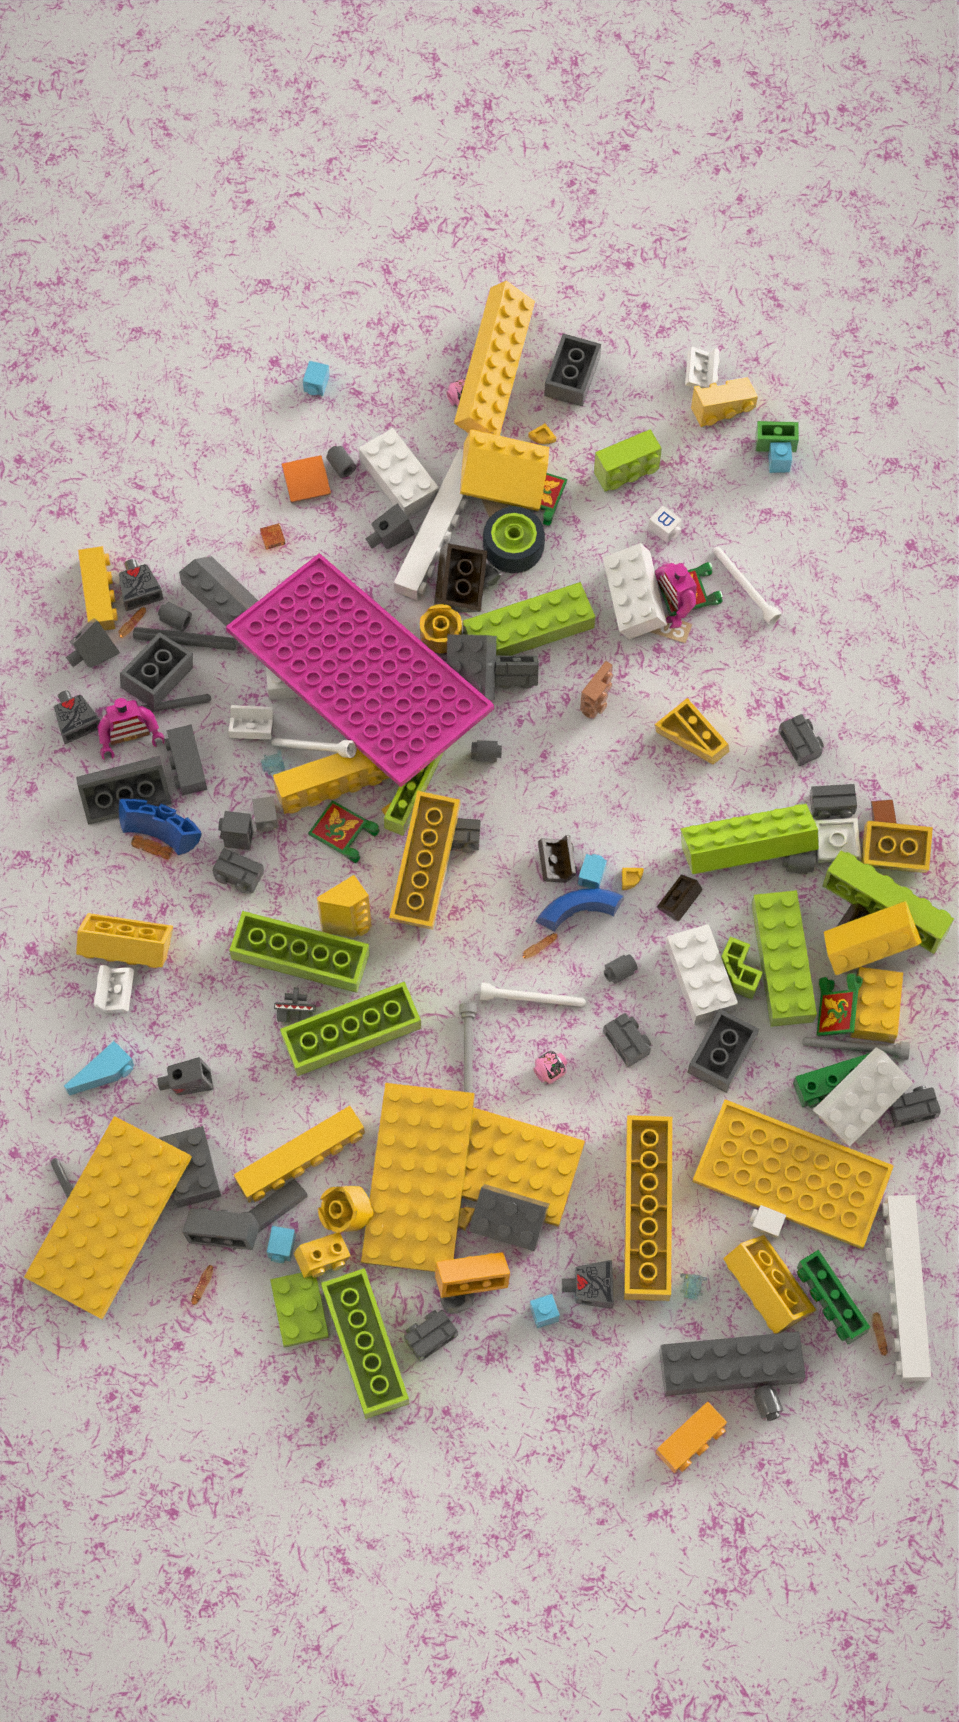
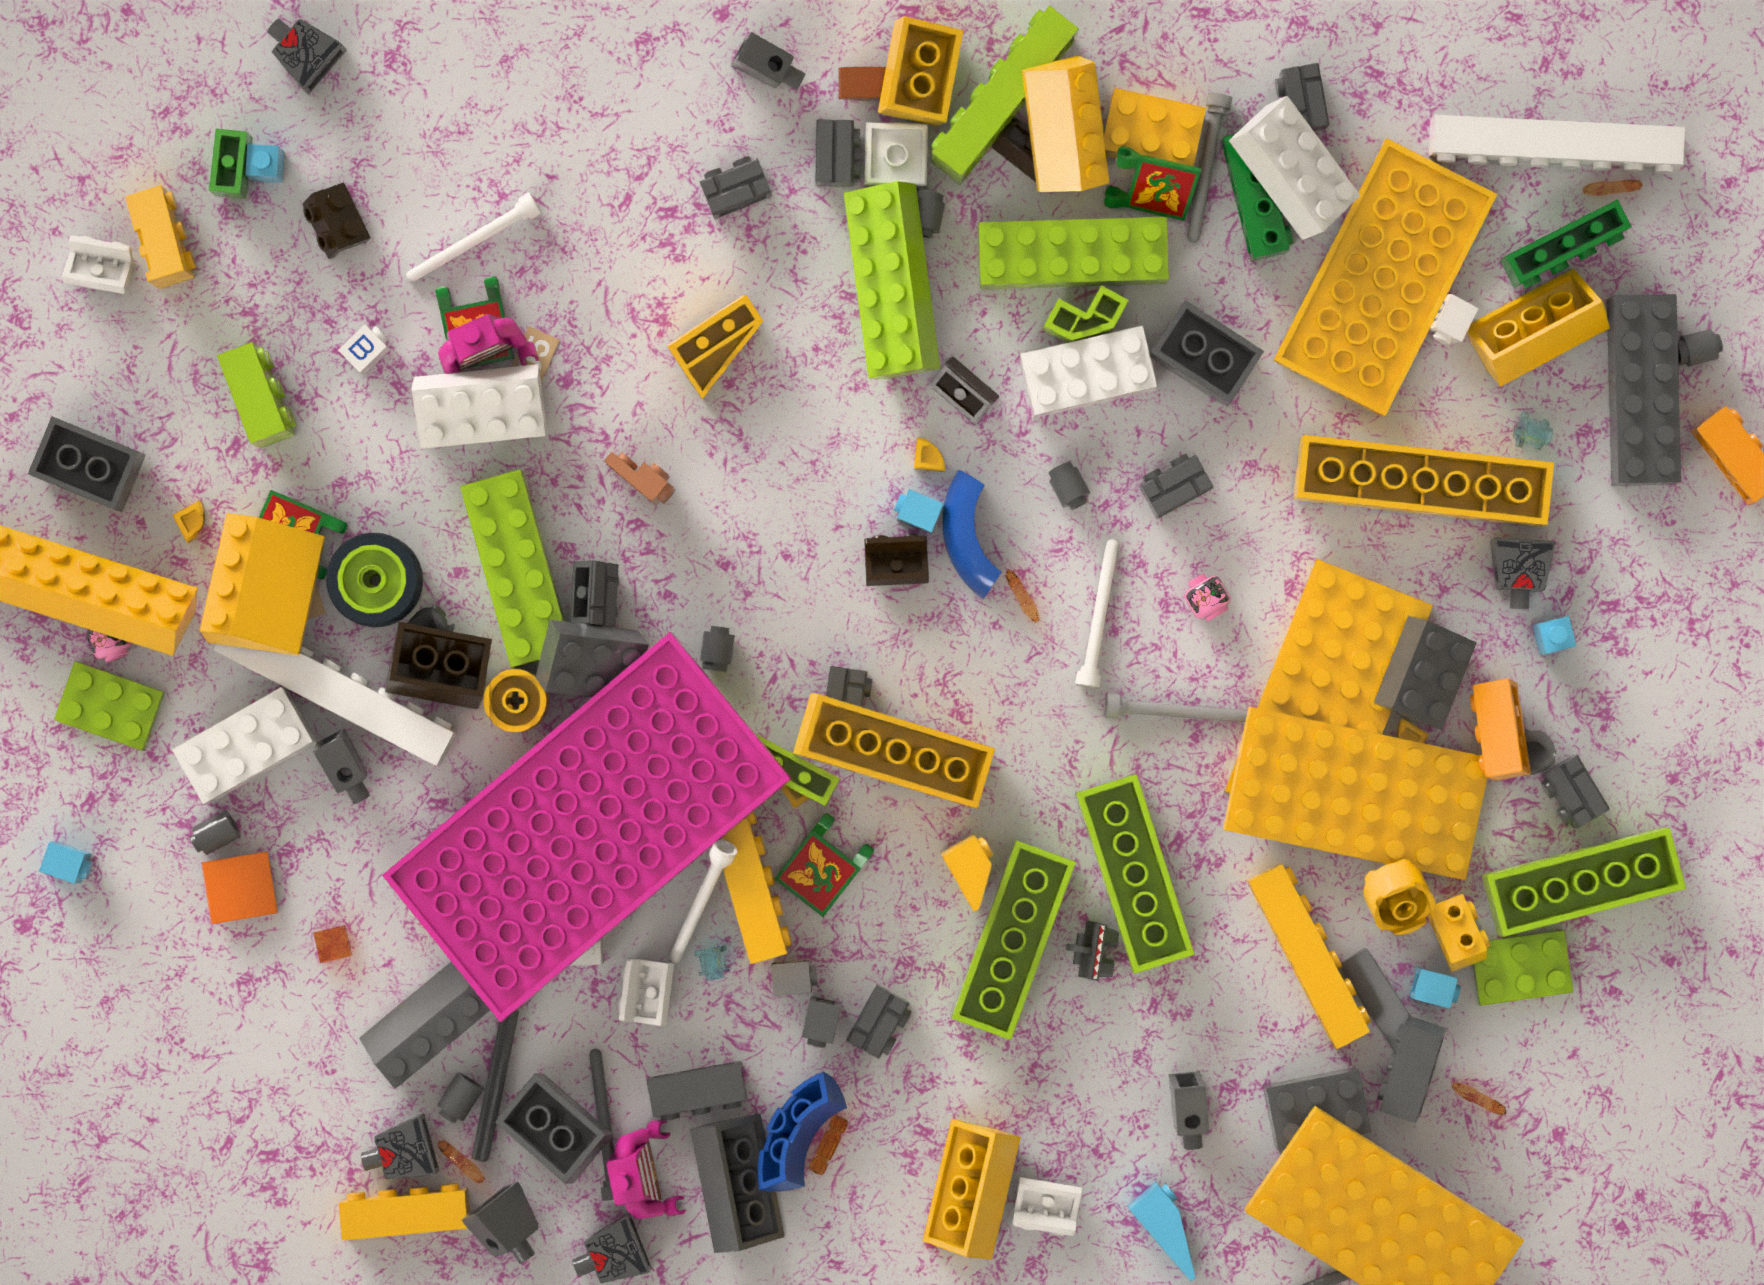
camera: 85 degrees left, 20 degrees up
none -> lime plate [54,661,165,751]
none -> dark grey torso [267,19,347,95]
none -> dark brown bracket [302,182,370,259]
none -> dark grey torso [731,32,806,90]

